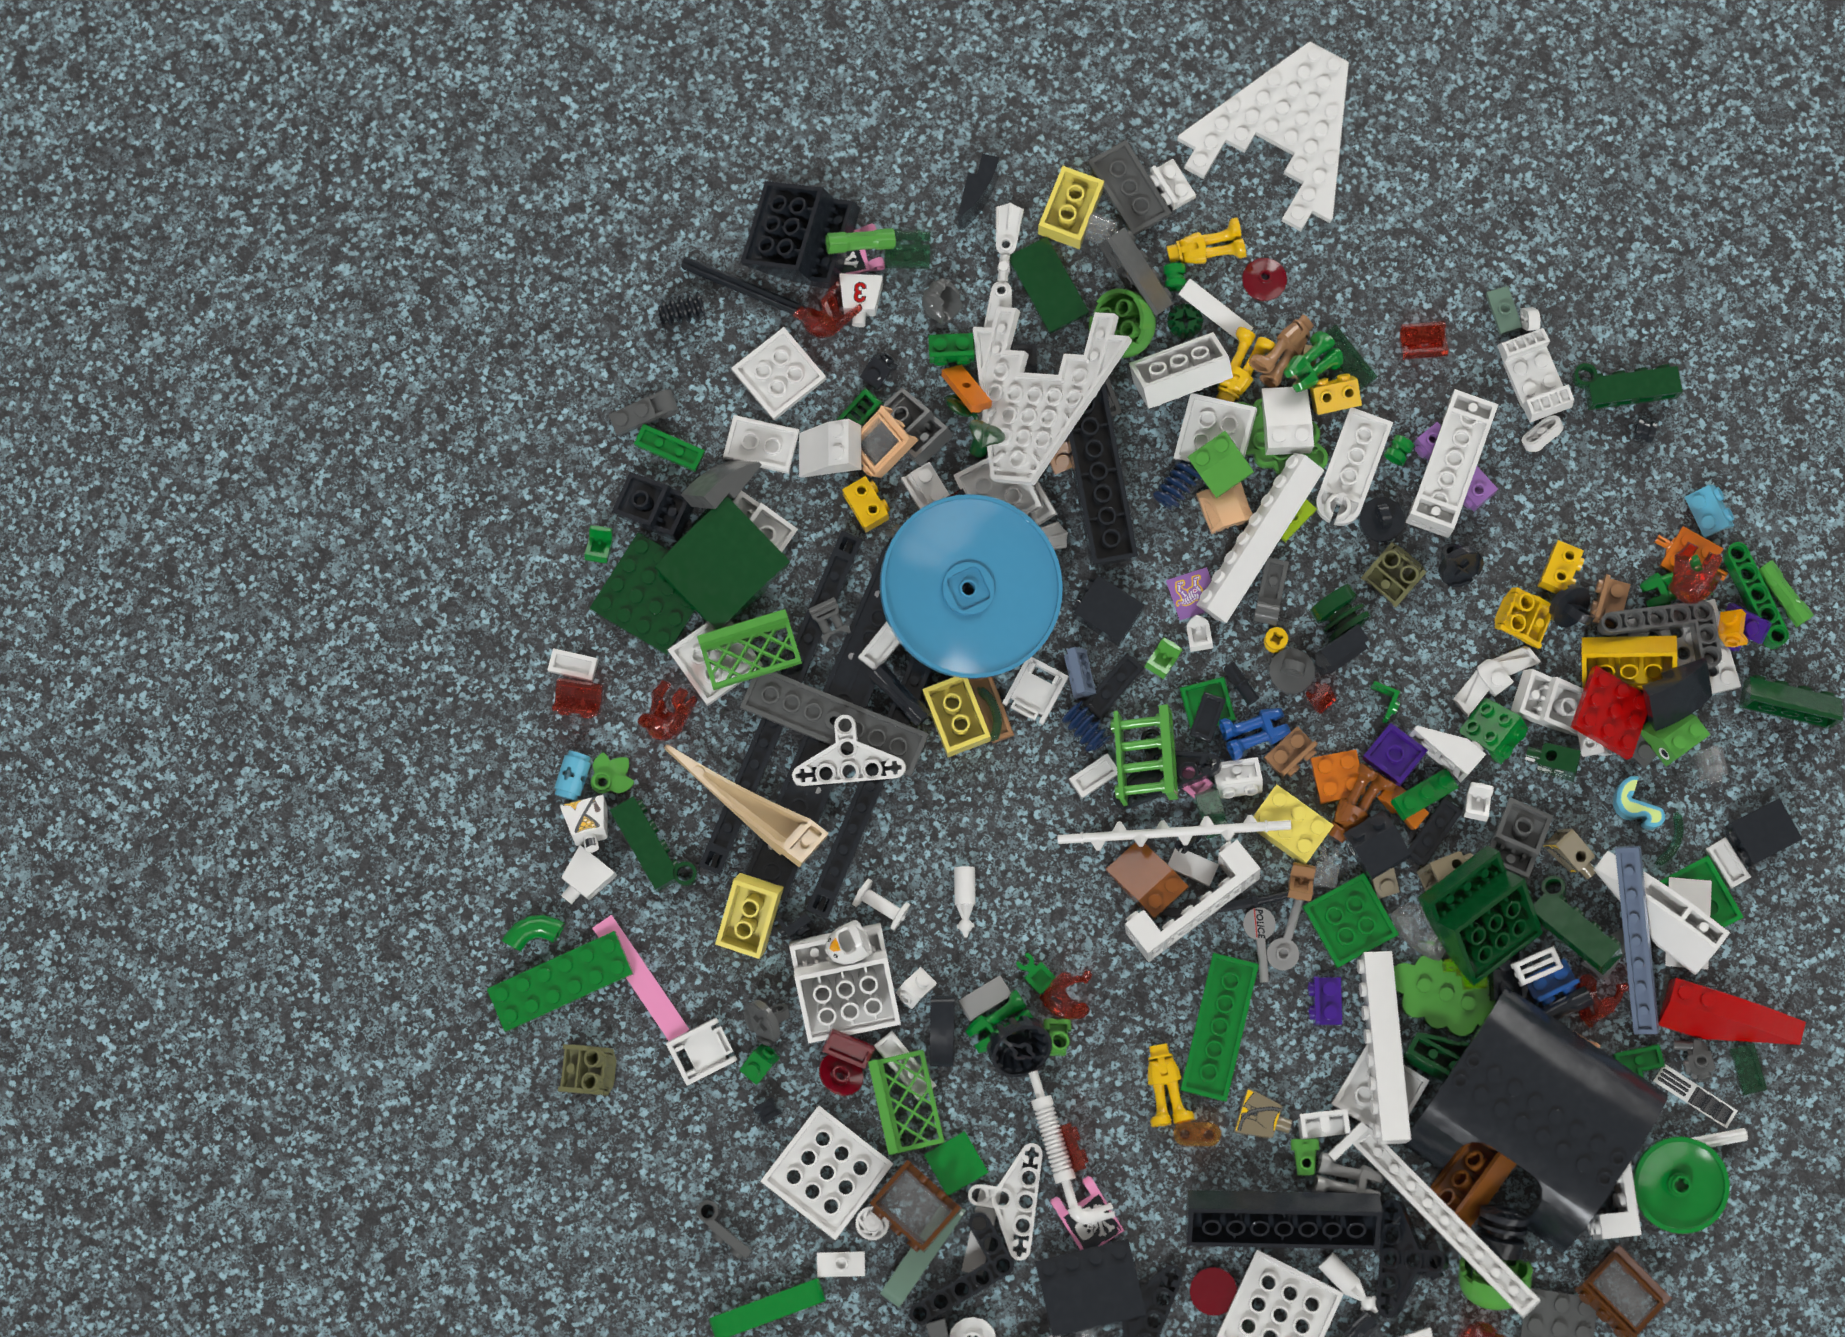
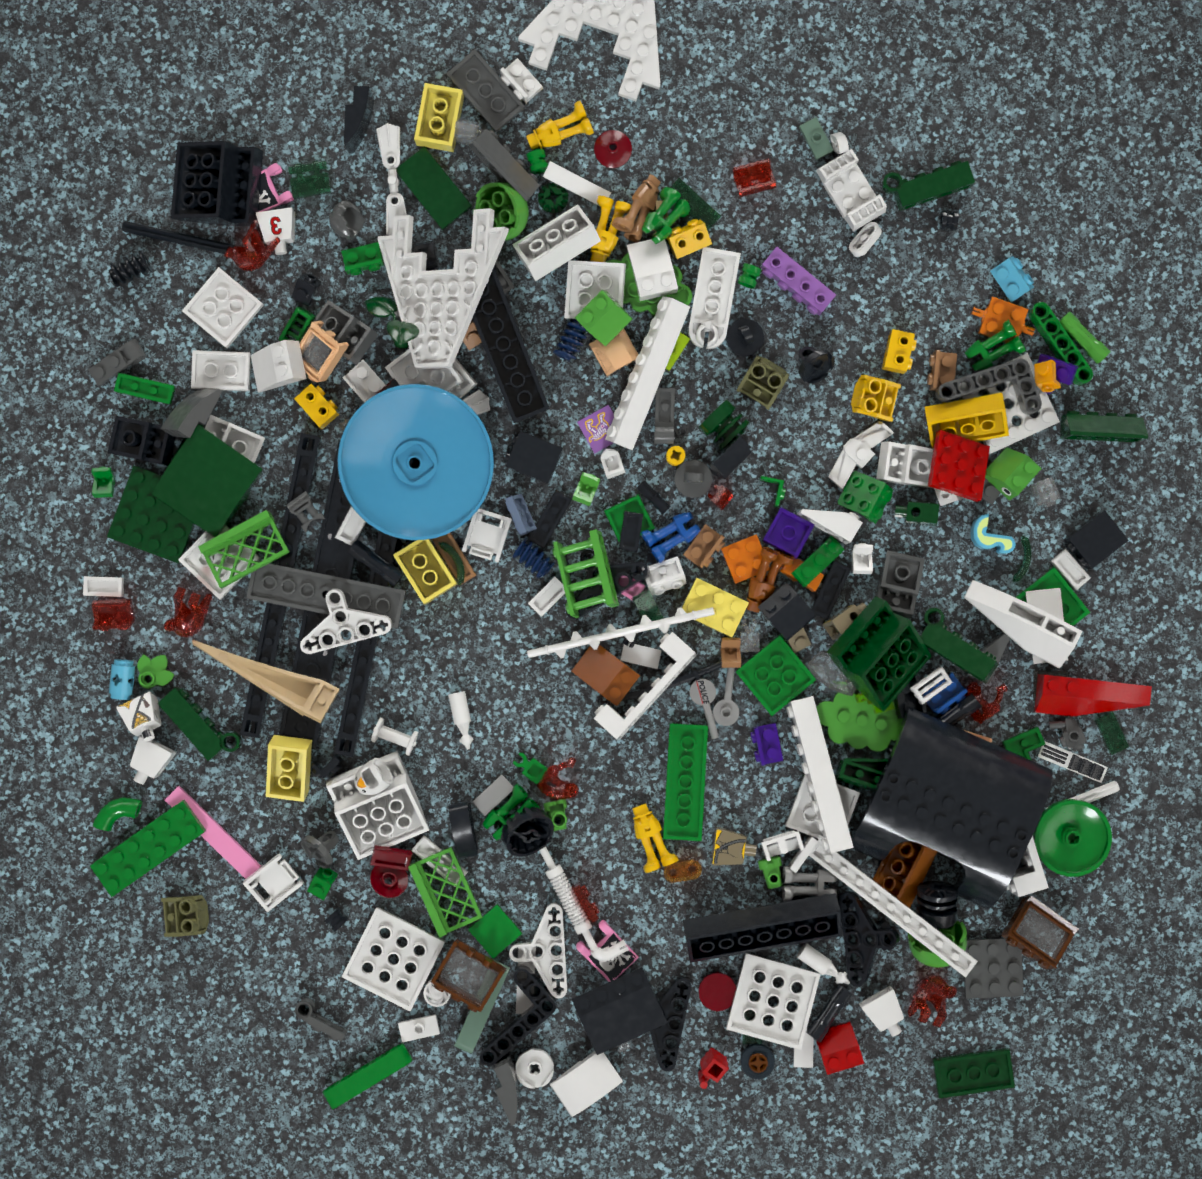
camera: 15 degrees left, 10 degrees up
bright green axle [826,228,896,254] -> none
white bracket [896,967,937,1009] -> none
orange tile [941,365,992,413] -> none
white plate [1405,389,1498,538] -> none
dark tan torso [1542,829,1596,879] -> none
black tile [1549,584,1595,628] -> none
sand blue plate [1615,846,1659,1034] -> none
black slope [1642,658,1712,731] -> none
clear red piece [1669,542,1723,604] -> none

